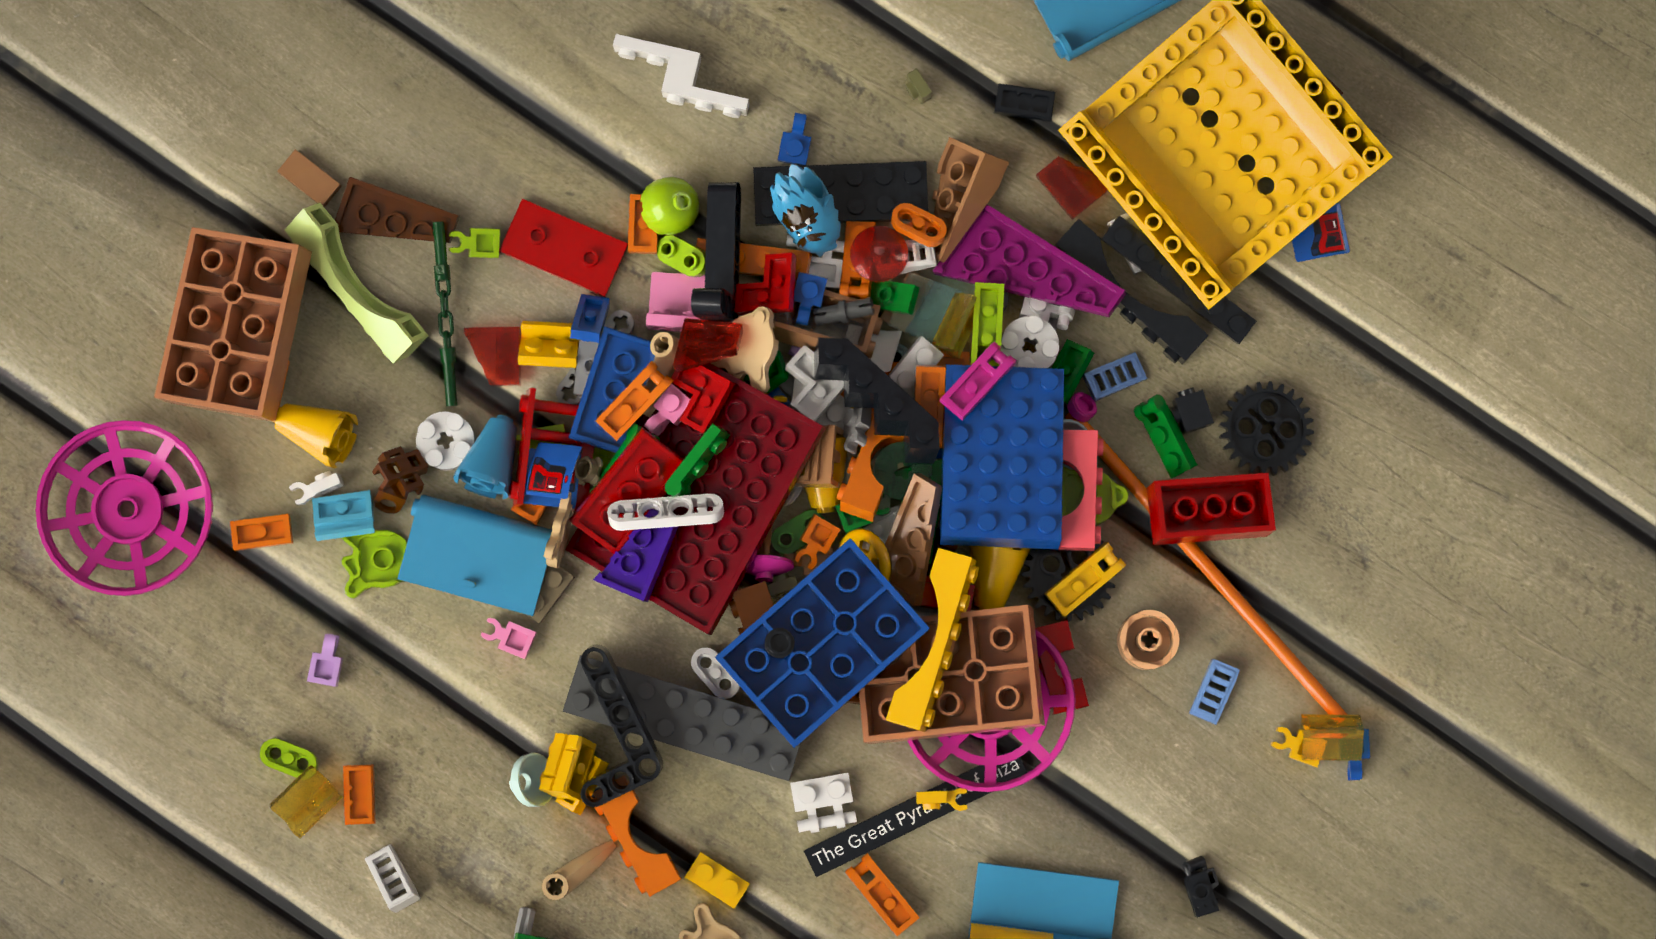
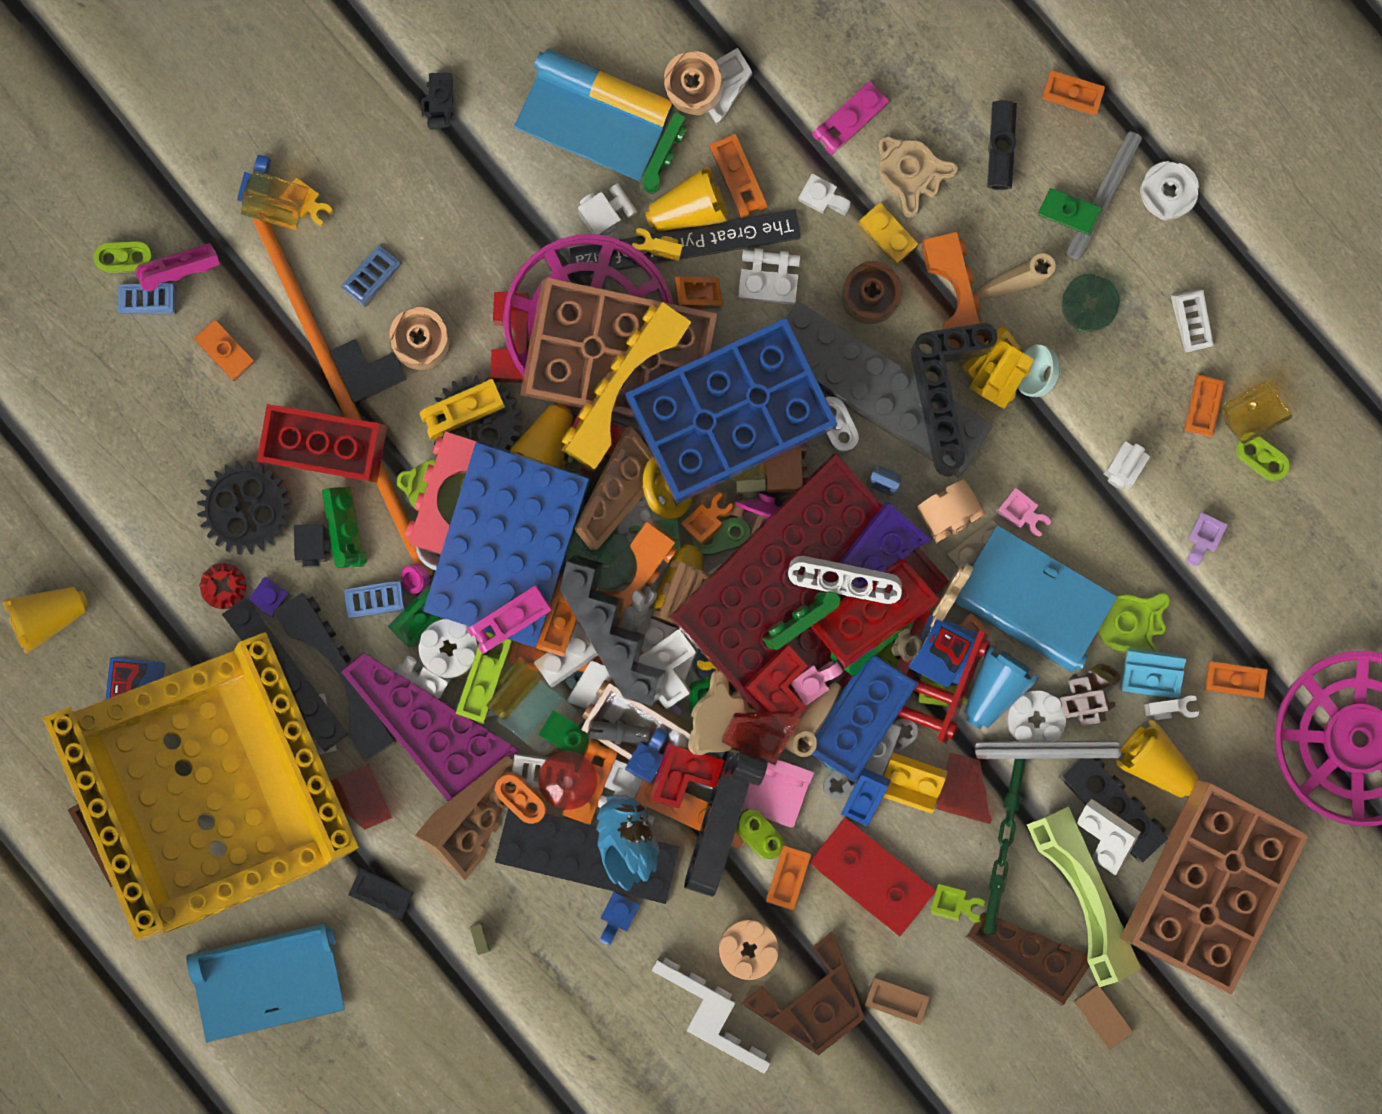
camera: 170 degrees left, 0 degrees up
orange plate [595,361,673,441] -> none
lime cylinder [640,177,700,235] -> none
black plate [764,628,795,658] -> none
none -> yellow cone [2,587,89,654]
none -> lime plate [93,241,153,273]
none -> medium blue slope [117,283,177,315]
none -> dark pink plate [135,243,220,292]
none -> orange plate [194,319,255,381]
none -> red gear [199,563,247,609]
none -> dark purple plate [248,577,289,617]
none -> black tile [330,339,407,404]
none -> white brick [578,183,638,236]
none -> green plate [643,112,688,194]
none -> yellow cone [645,167,728,232]
none -> orange slope [675,276,723,310]
none -> light nougat brick [719,920,778,980]
none -> reddish brown wing [742,931,865,1056]
none -> white plate [798,174,851,216]
none -> reddish brown brick [842,261,902,324]
none -> medium nougat tile [864,977,930,1025]
none -> medium blue slope [867,465,902,496]
none -> light nougat brick [916,479,986,544]
none -> light grey axle [975,741,1121,759]
none -> black brick [1059,758,1168,863]
none -> clear green plate [1061,274,1120,332]
none -> white plate [1077,799,1141,876]
none -> white brick [1104,441,1150,489]

